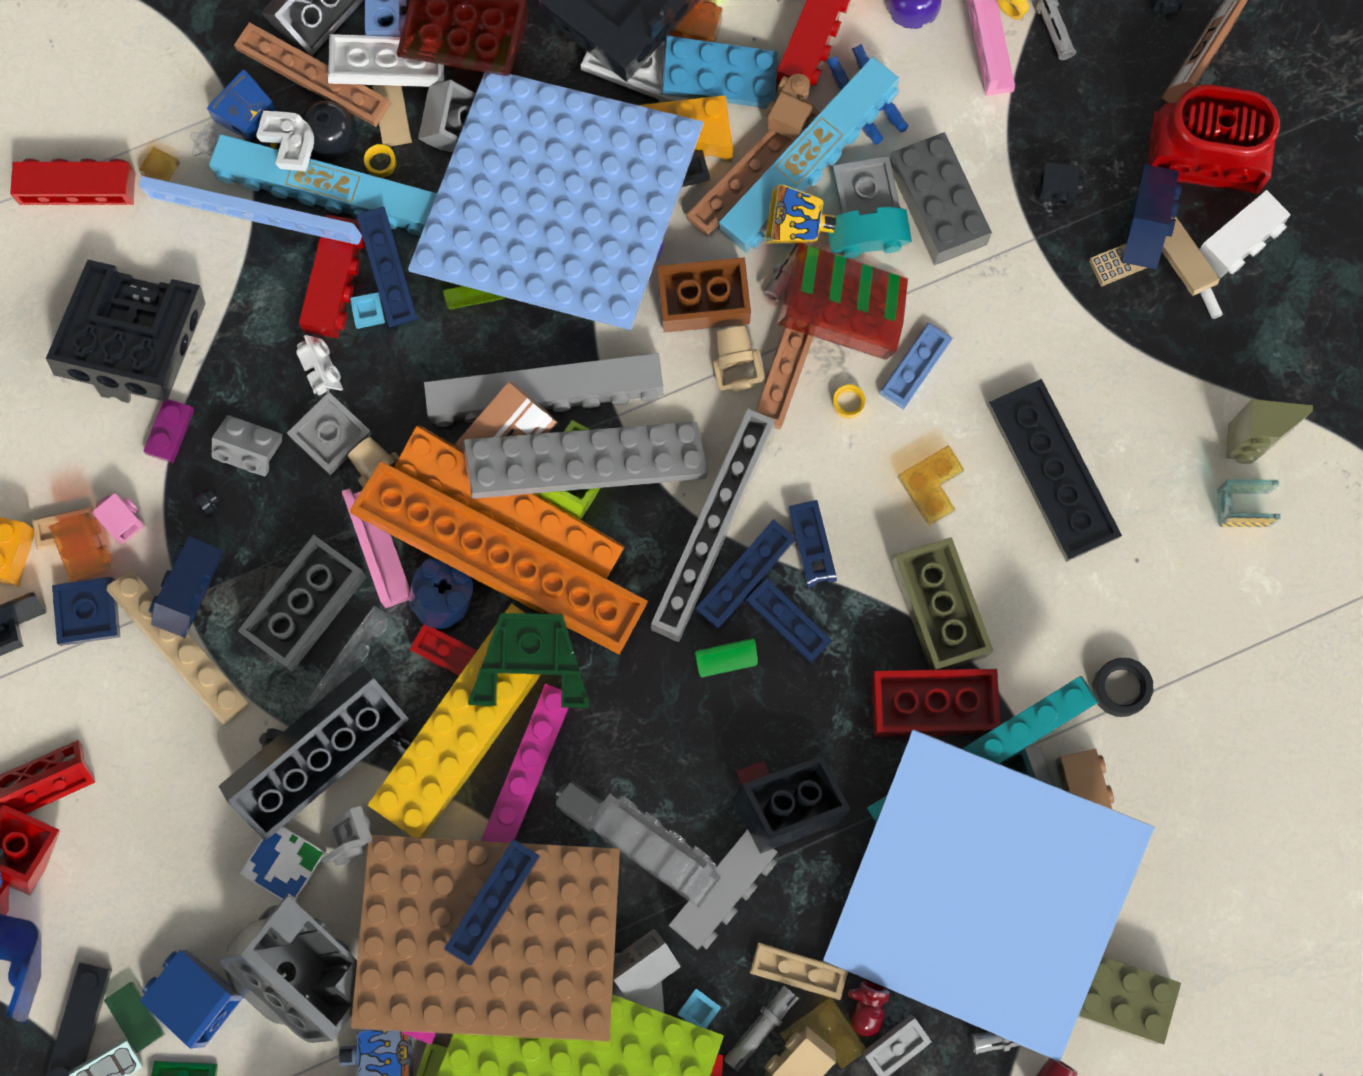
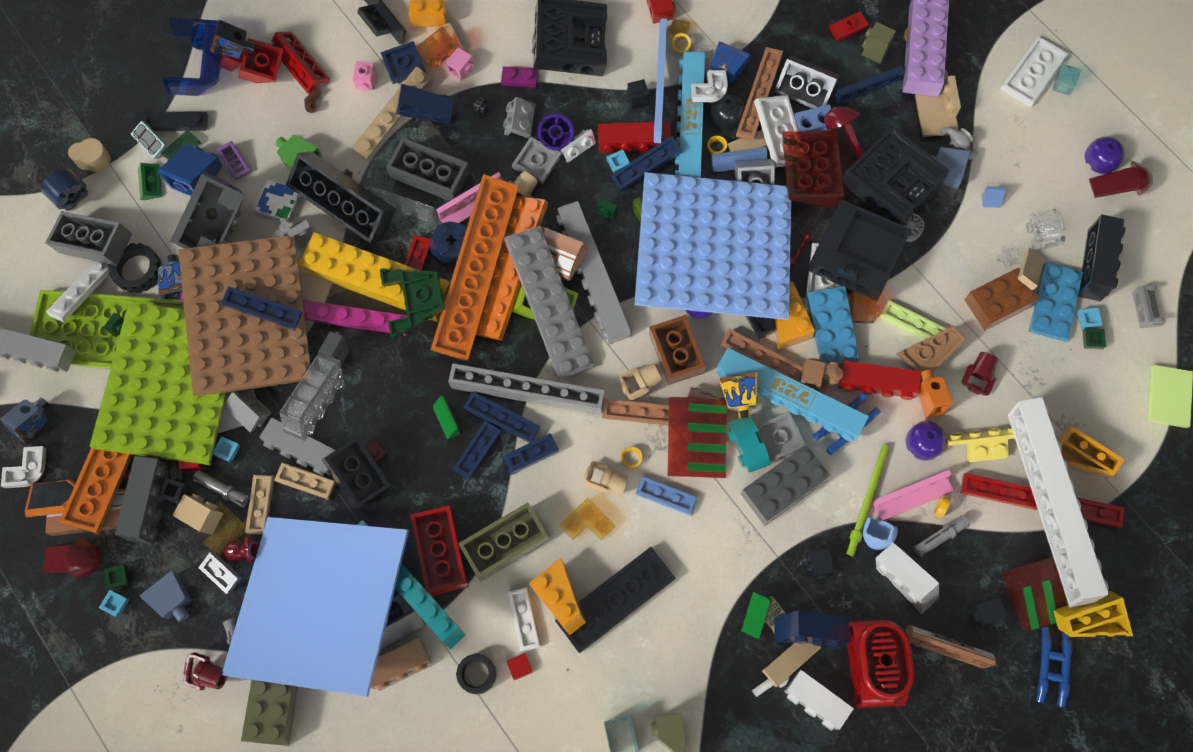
camera: 80 degrees right, 5 degrees down
none -> medium lavender slope [216,141,251,180]
none -> tan tile [274,462,337,500]
none -> bright green torso [276,135,322,171]
none -> reddish brown arm [304,88,321,113]
none -> bright pink brick [353,61,377,91]
none -> red tile [506,653,533,681]
none -> white tile [507,587,541,652]
none -> light orange wedge [529,558,586,635]
none -> dark purple cylinder [538,113,574,150]
none -> tan piece [584,461,628,495]
none -> dark green plate [598,197,617,219]
none -> black brick [627,79,649,109]
none -> yellow piece [672,33,691,54]
none -> medium blue tile [712,147,767,173]
none -> green slope [741,592,773,639]
none -> red hinge [790,232,811,266]
none -> lime bar [846,445,890,556]
none -> light blue hair [863,516,898,550]
none -> white wedge [876,543,939,614]

